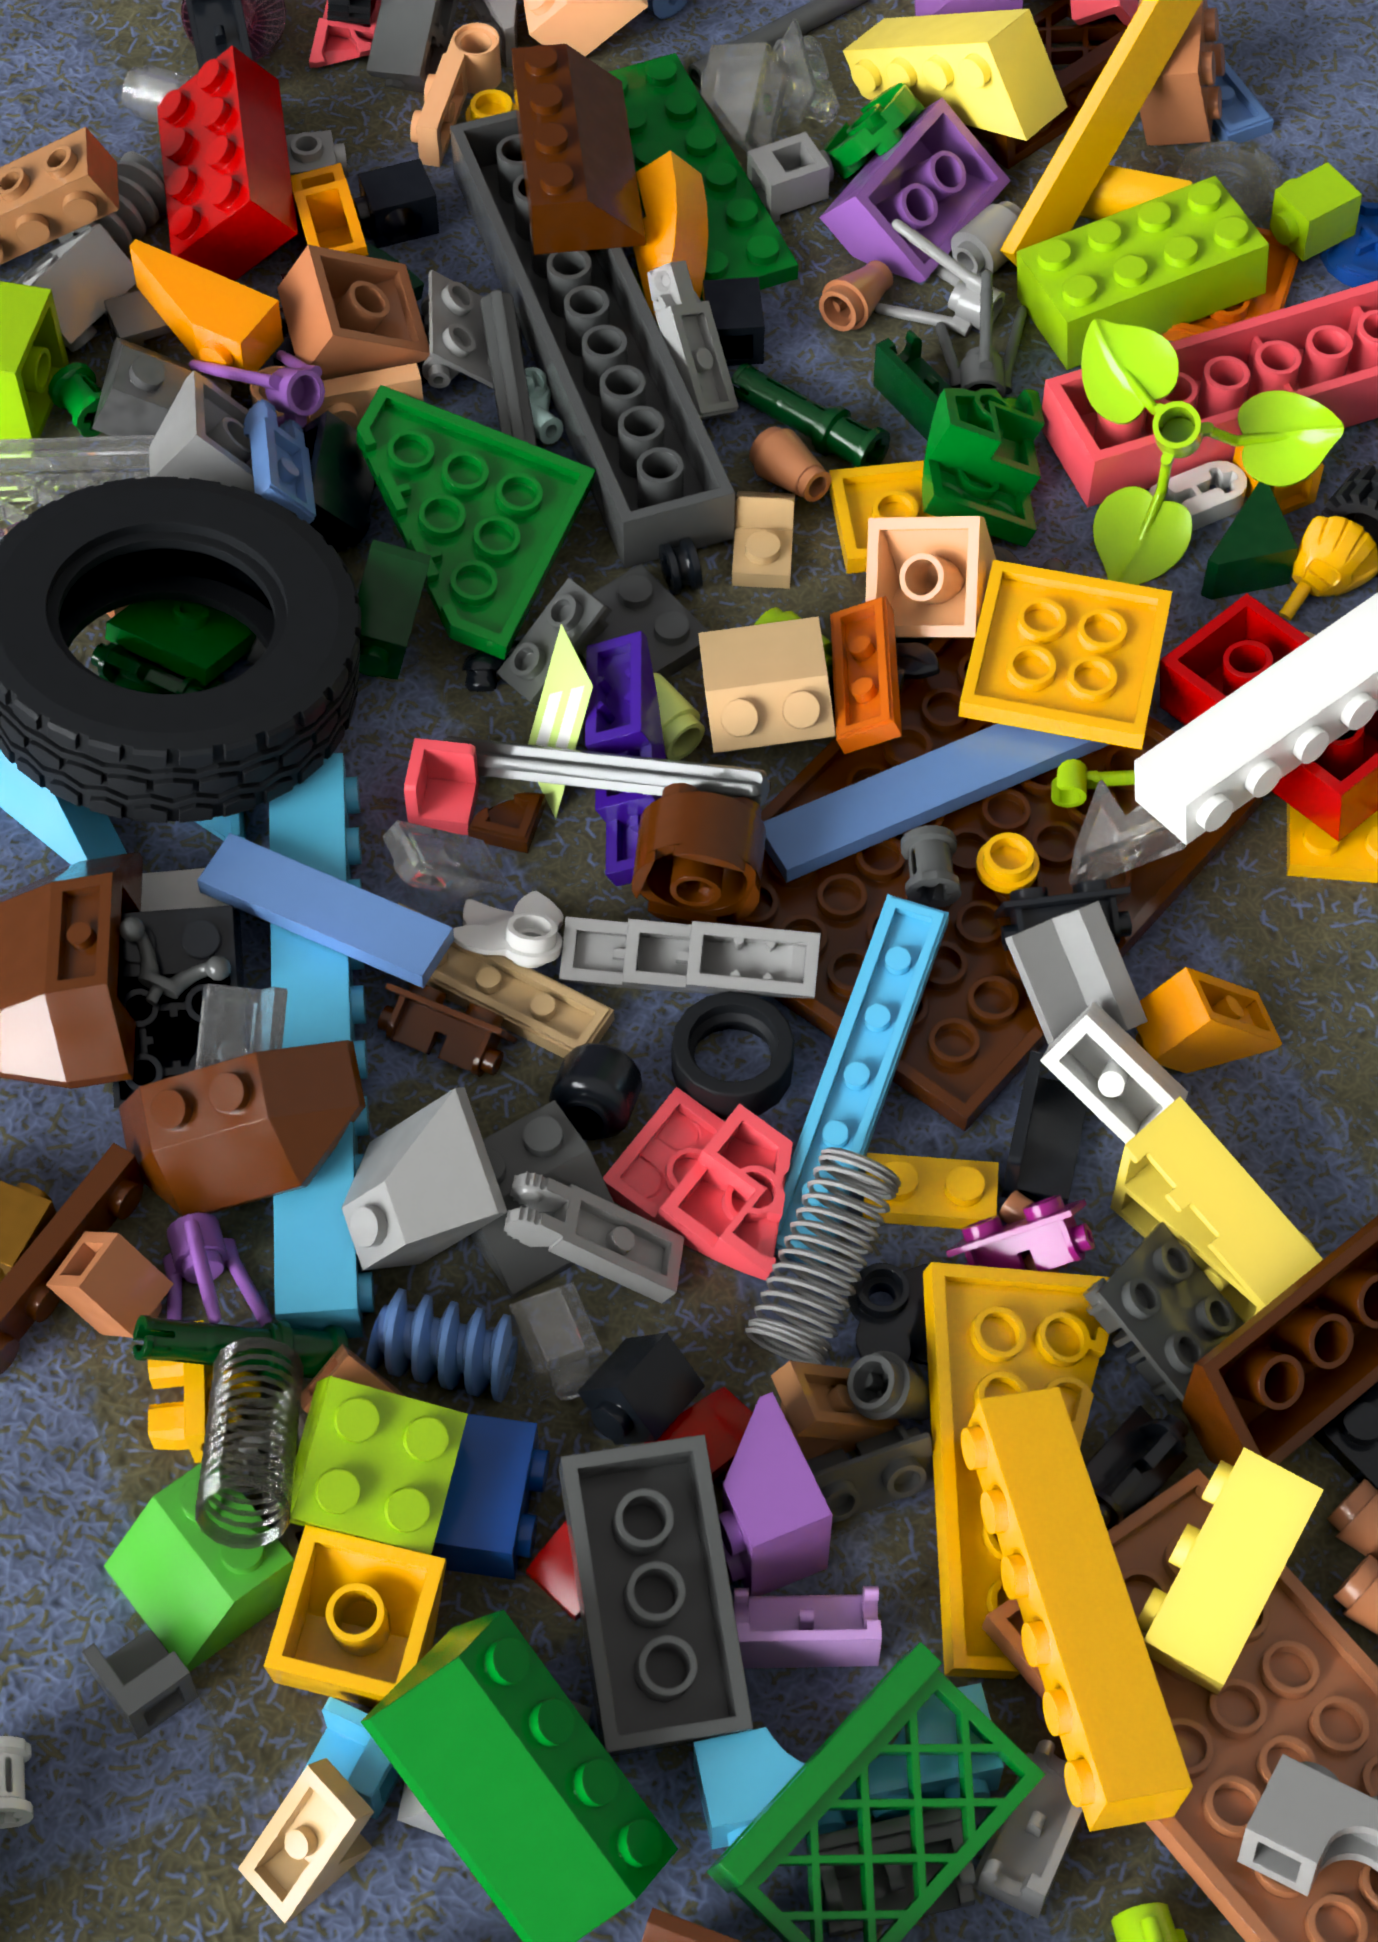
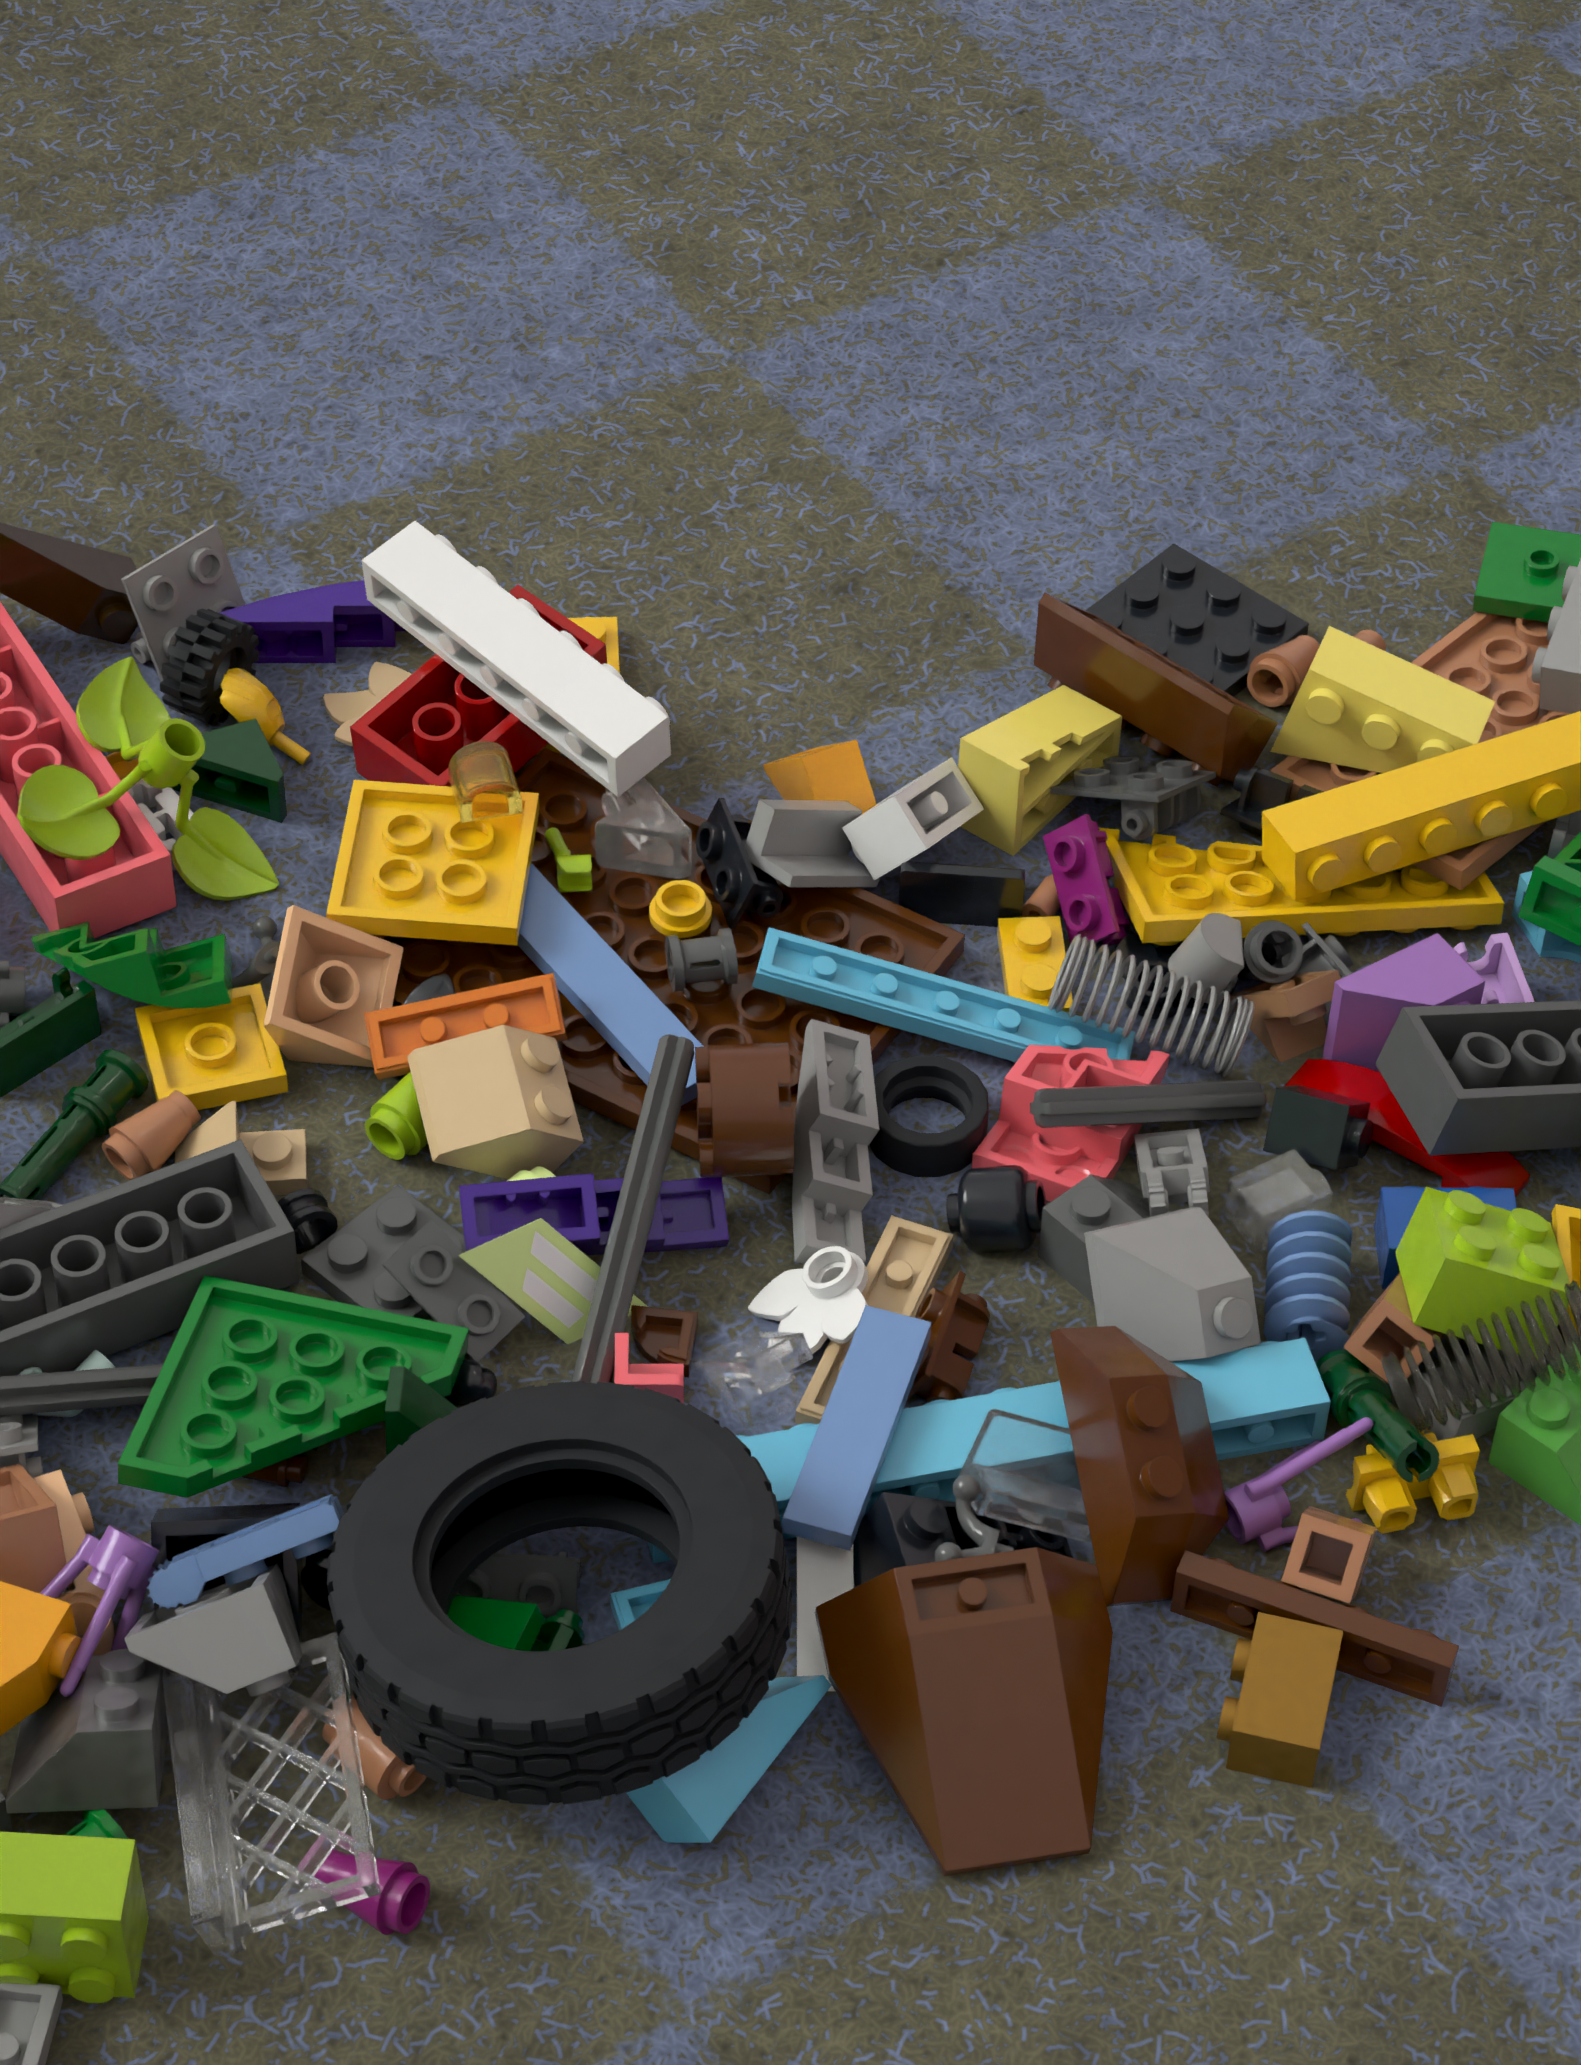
camera: 100 degrees left, 10 degrees down
none -> clear yellow brick [448,741,523,823]
none -> dark grey axle [1030,1080,1267,1128]
none -> light grey brick [1168,913,1244,1004]

